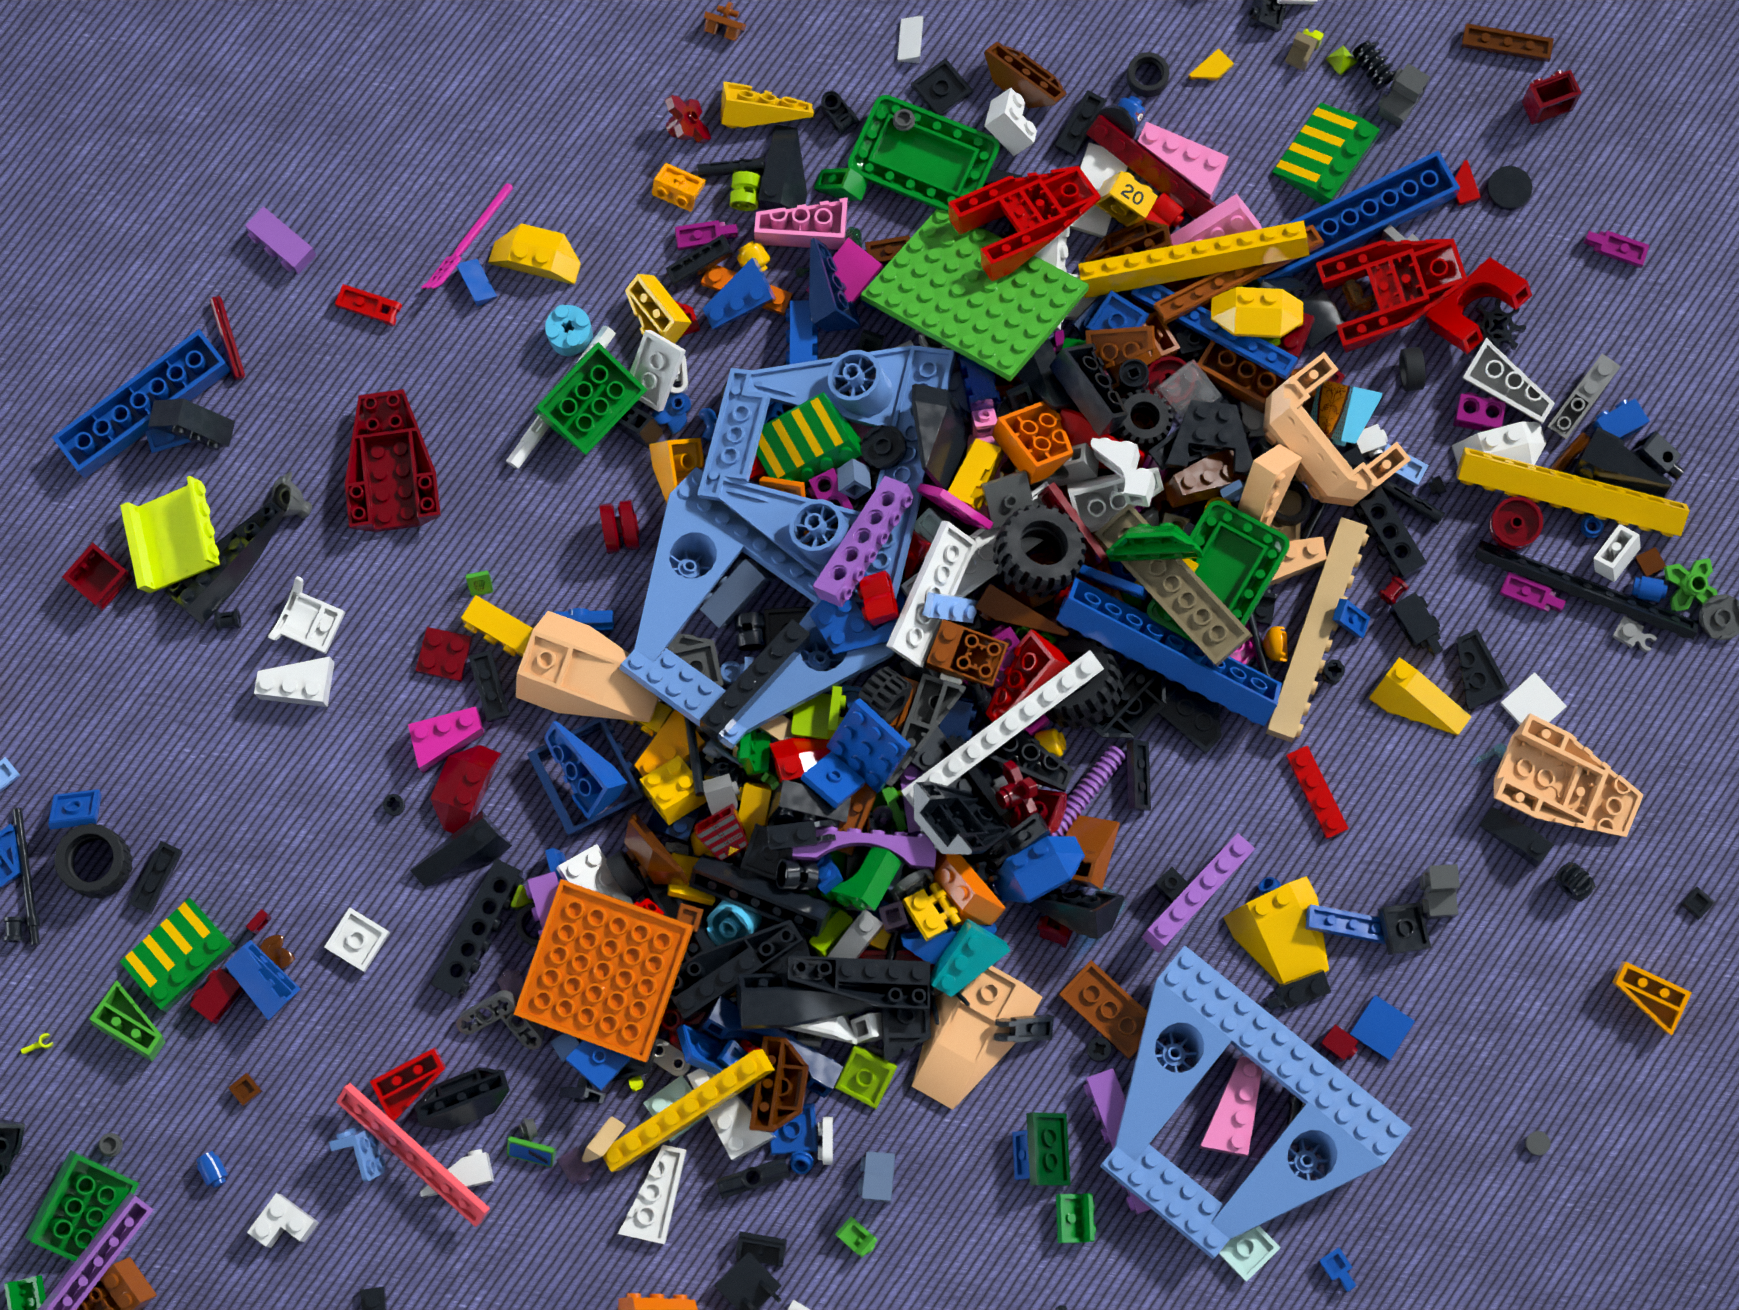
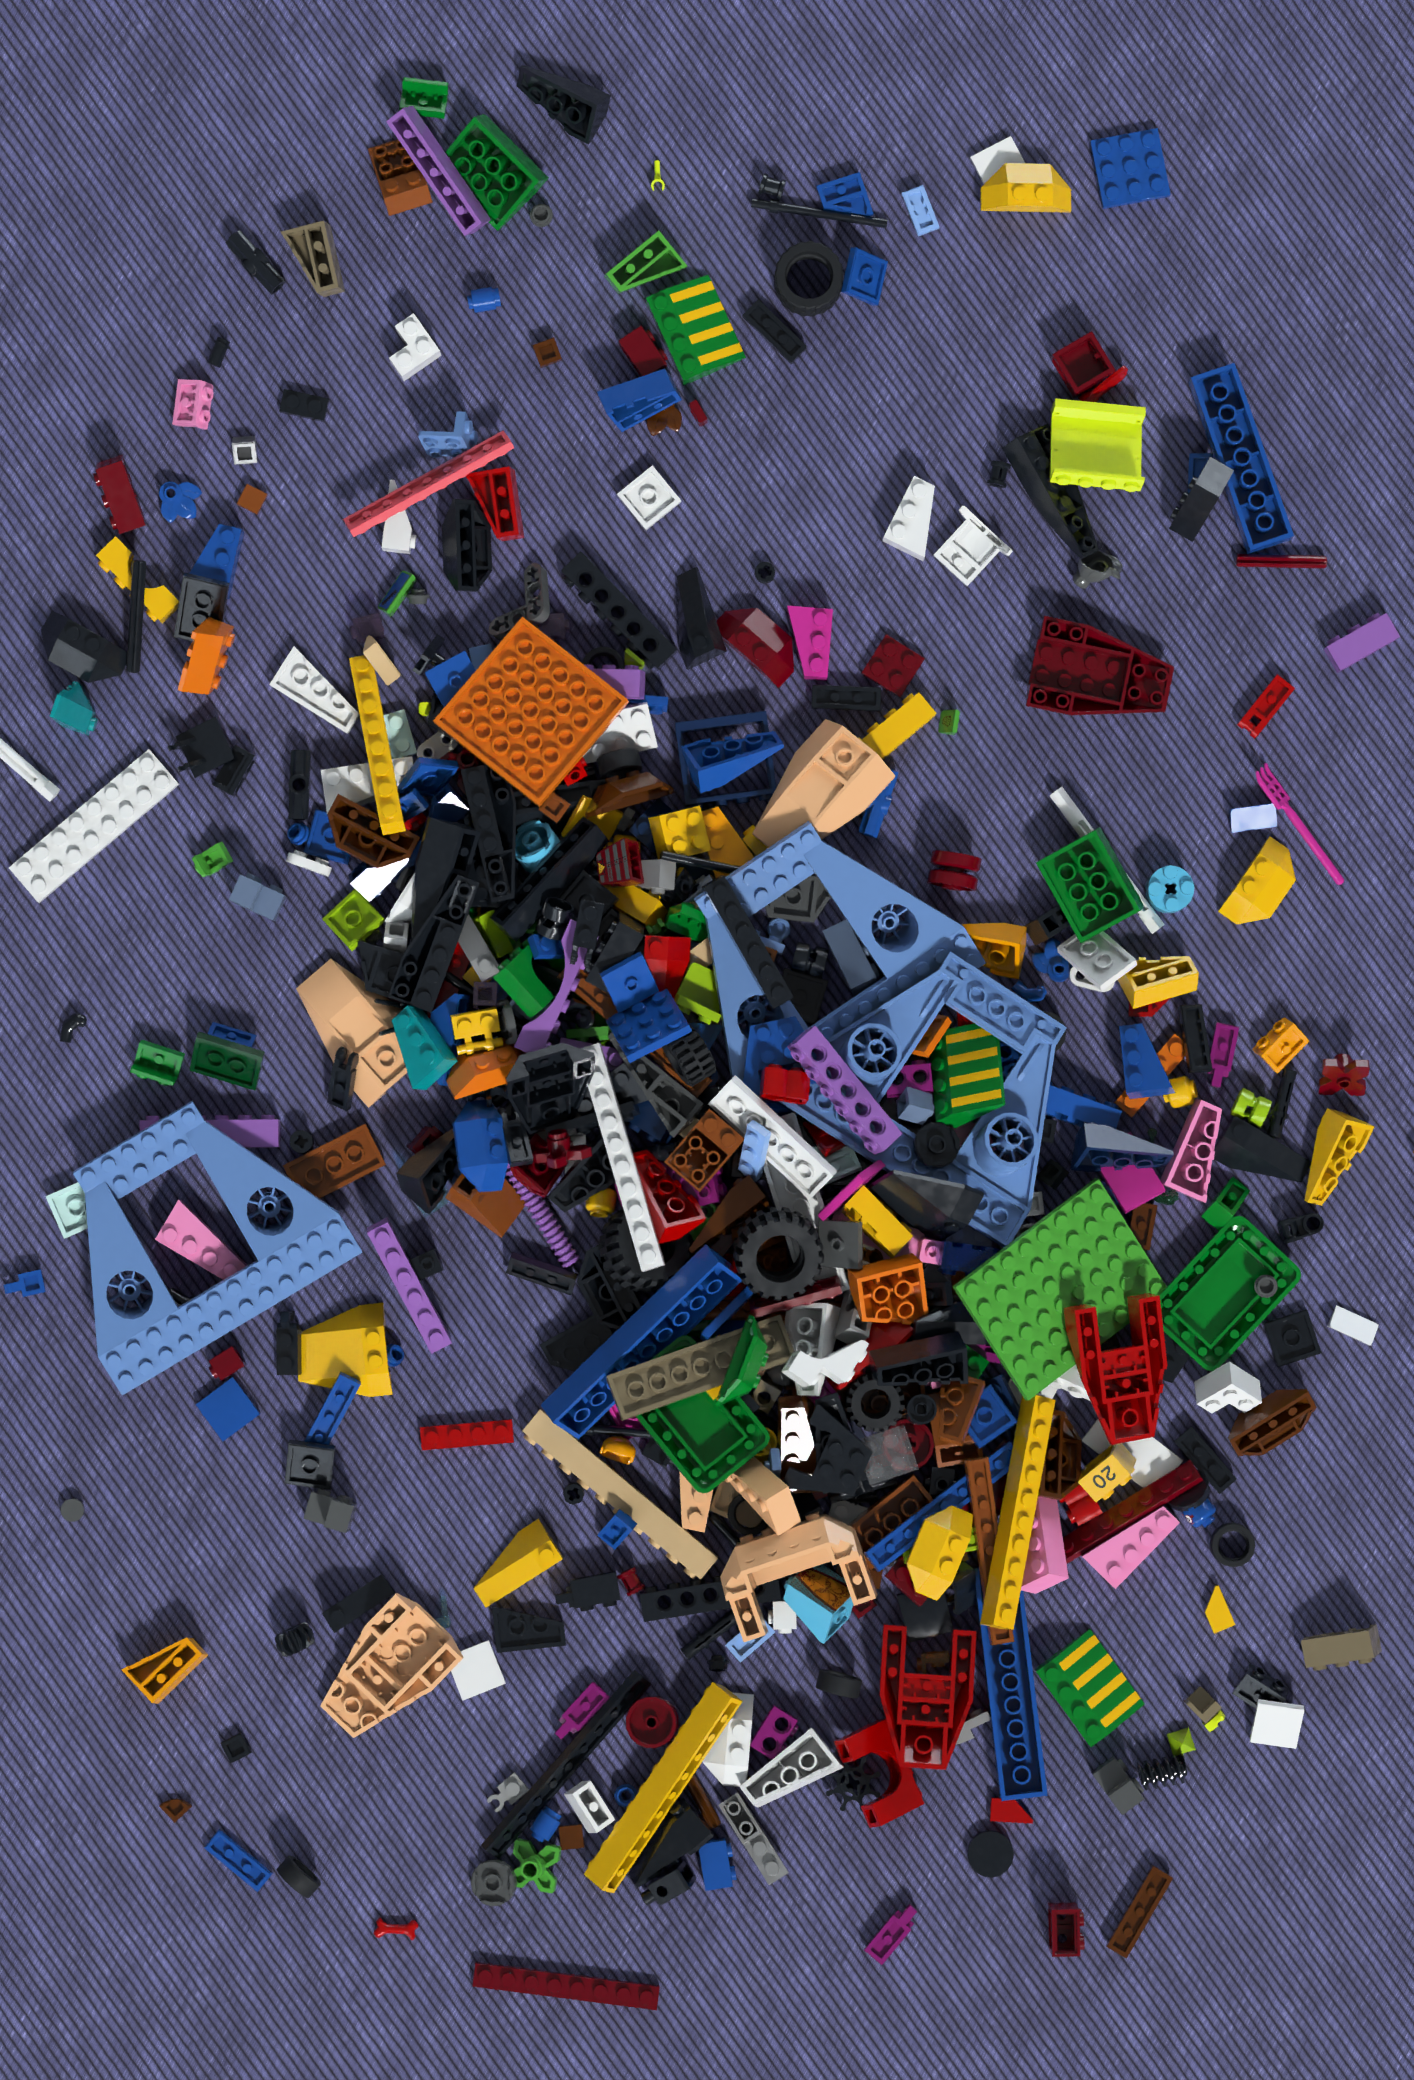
camera: 105 degrees right, 10 degrees up
none -> red piece [1078,366,1128,402]

